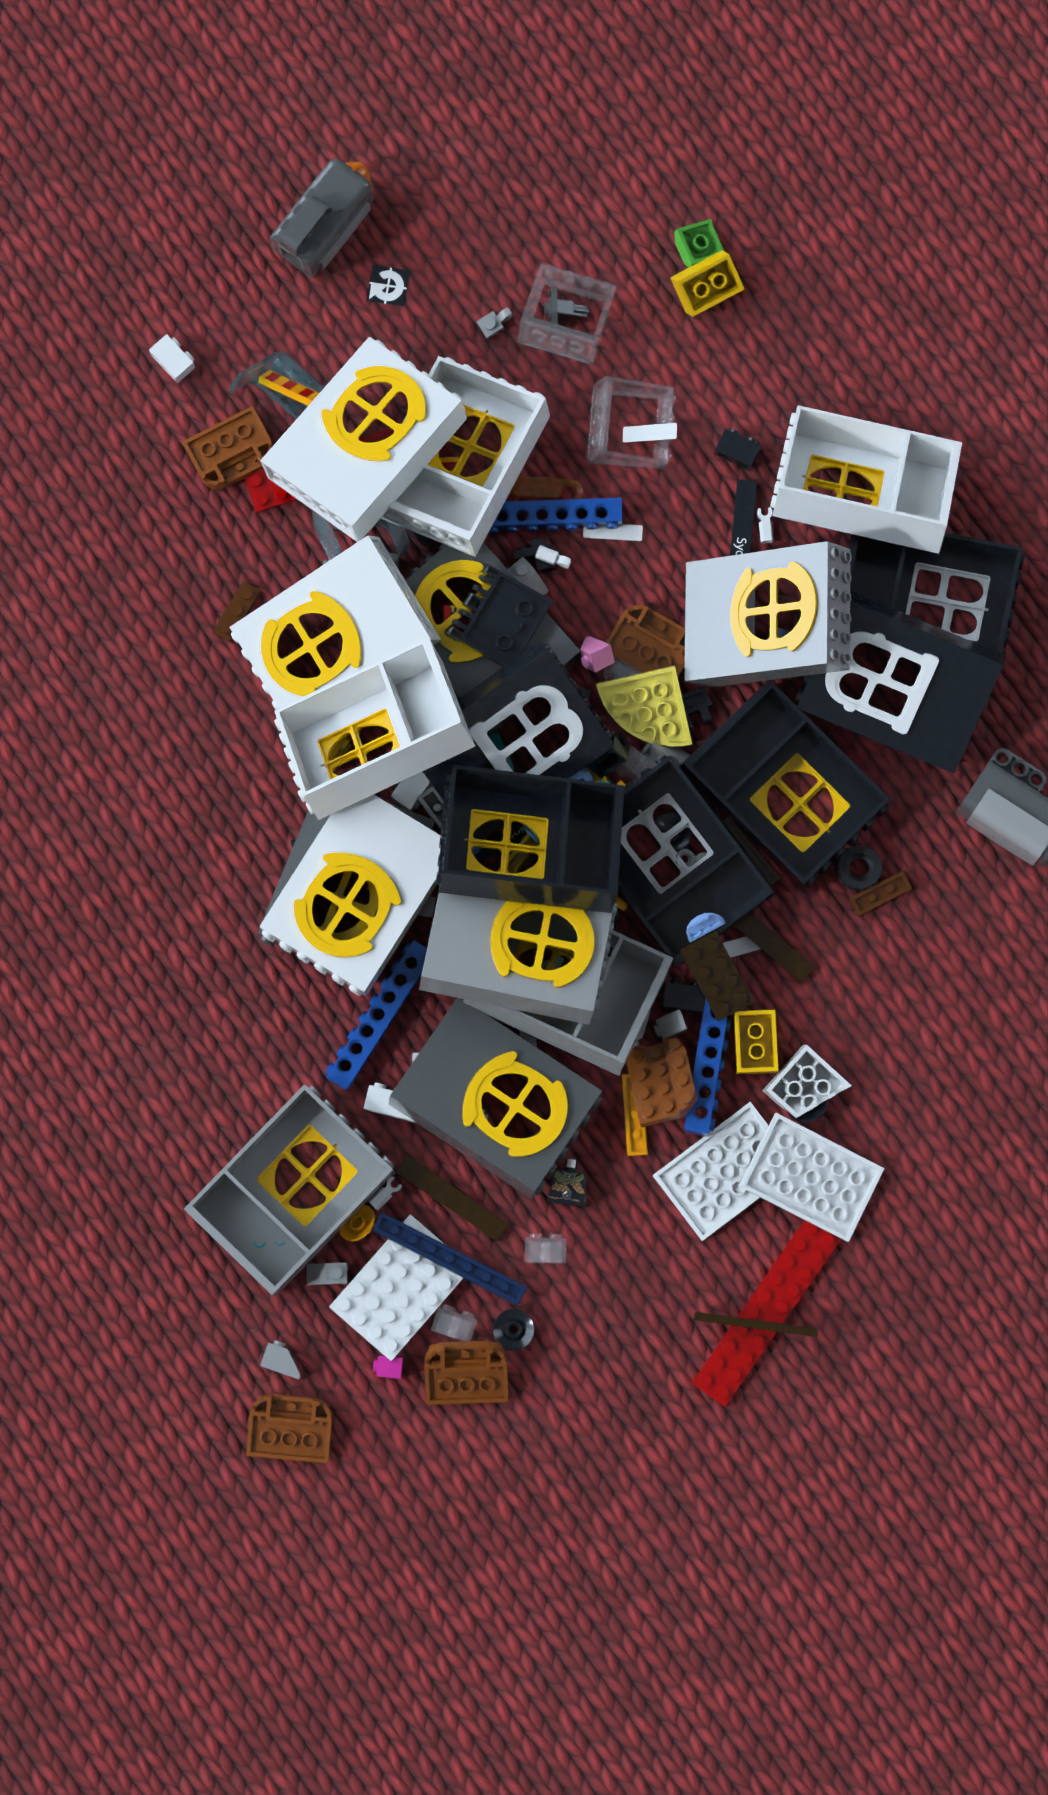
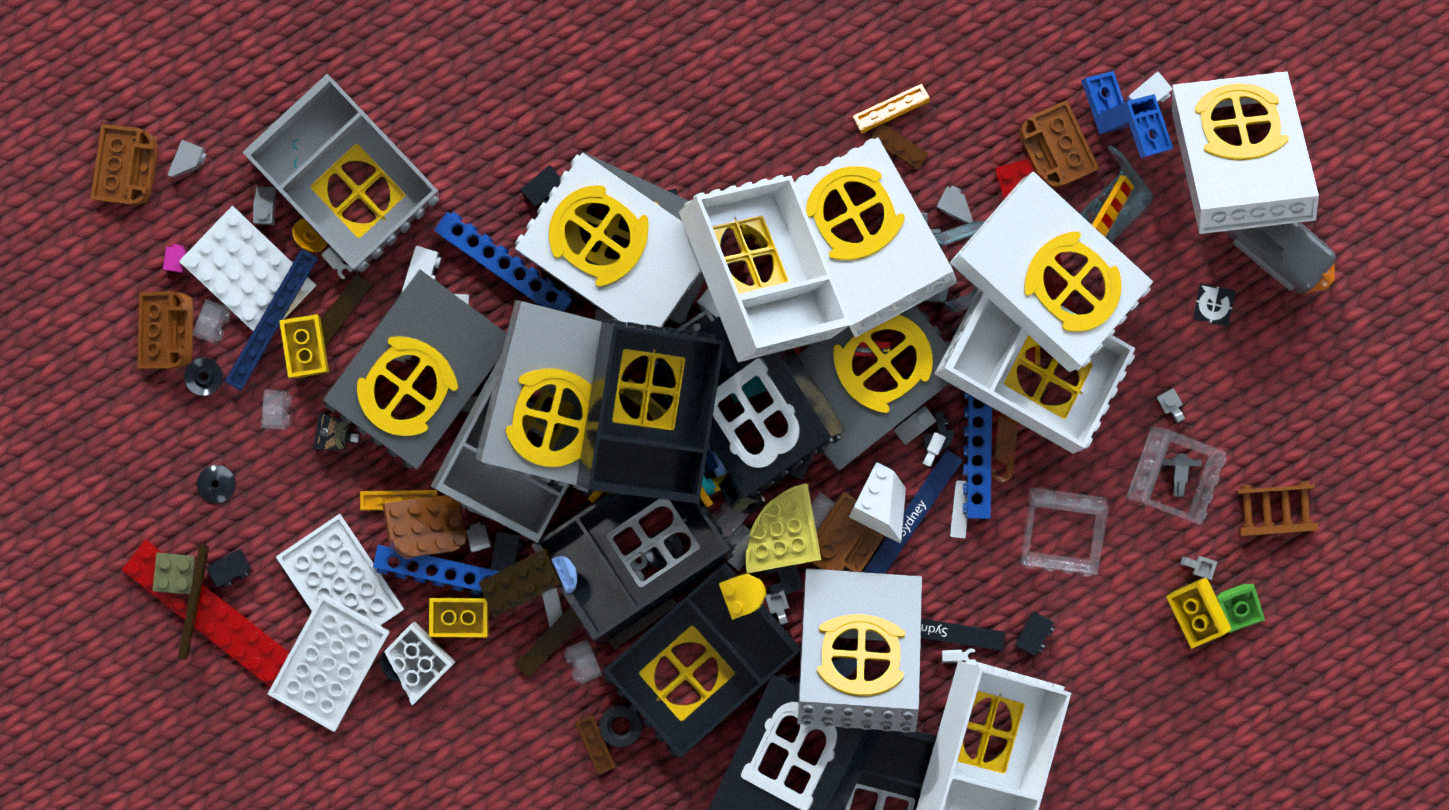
camera: 90 degrees right, 5 degrees up
black hinge [446,564,553,666] -> none
bright pink slope [580,636,615,672] -> none
white sticker [623,423,677,442] -> none
none -> olive plate [153,553,196,594]
none -> black dish [197,465,236,503]
none -> black brick [206,549,253,589]
none -> yellow brick [280,314,329,379]
none -> black brick [521,165,561,208]
none -> clear brick [564,639,603,684]
none -> yellow slope [719,574,766,620]
none -> light grey plate [766,590,789,625]
none -> white wedge [849,462,906,543]
none -> tile [853,84,930,134]
none -> dark blue tile [863,450,963,574]
none -> light grey slope [936,186,973,226]
none -> blue bracket [1081,71,1173,158]
none -> white panel [1171,72,1319,234]
none -> light grey plate [1180,556,1217,580]
none -> dark orange fence [1235,481,1318,536]

